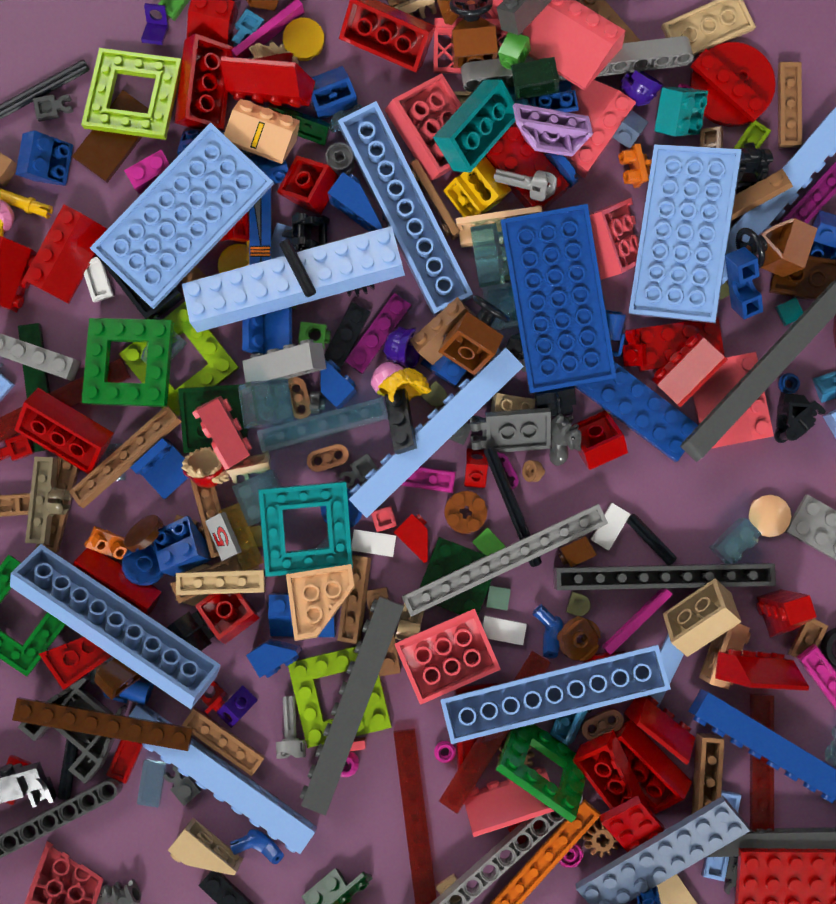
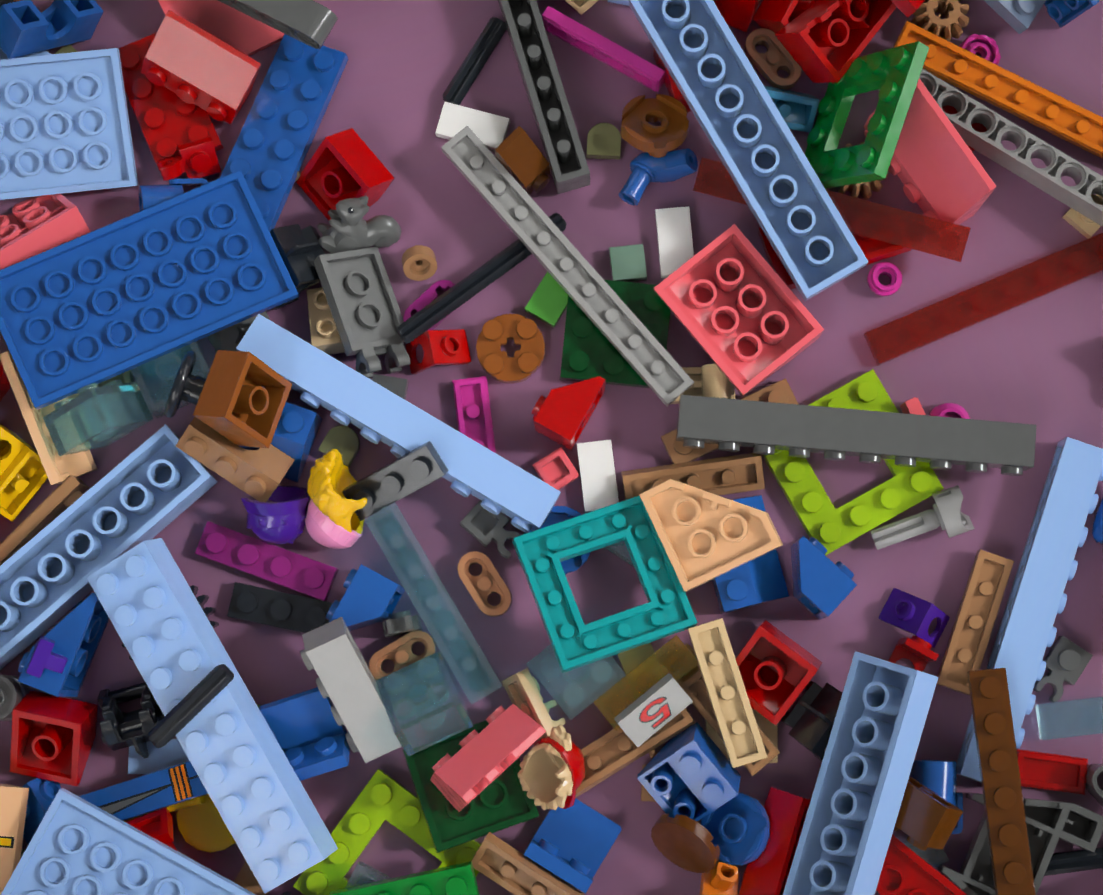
camera: 95 degrees left, 5 degrees down
bright green brick [298,322,331,349] -> none
none -> dark purple tile [26,636,68,678]

